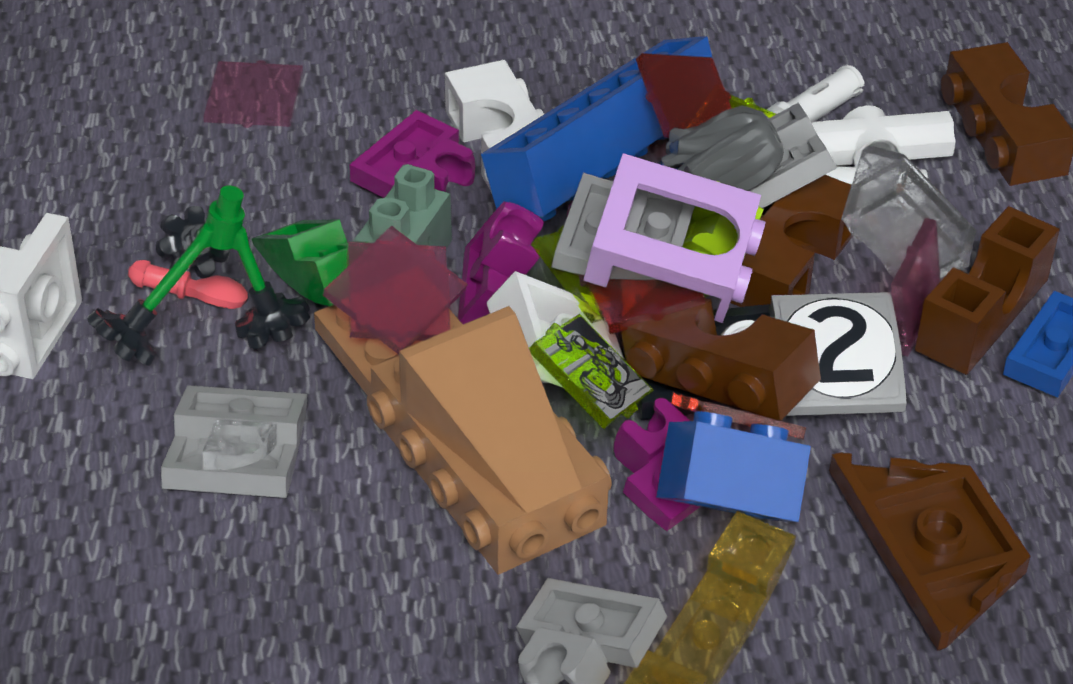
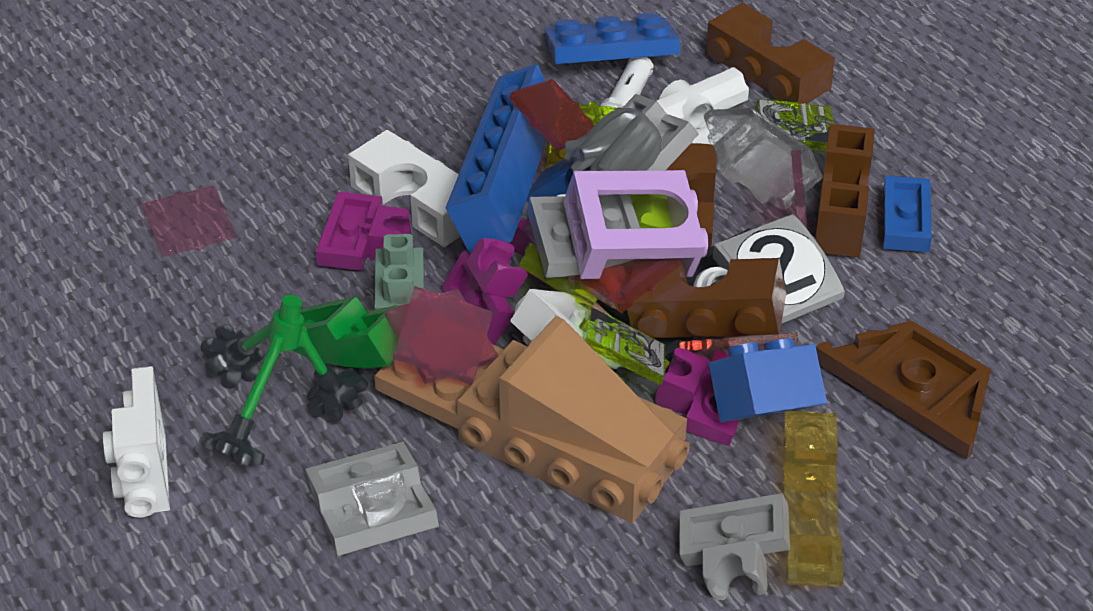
camera: 25 degrees left, 0 degrees up
coral piece [128,260,248,309] -> none
none -> blue plate [544,13,680,64]
none -> piece [754,98,836,151]

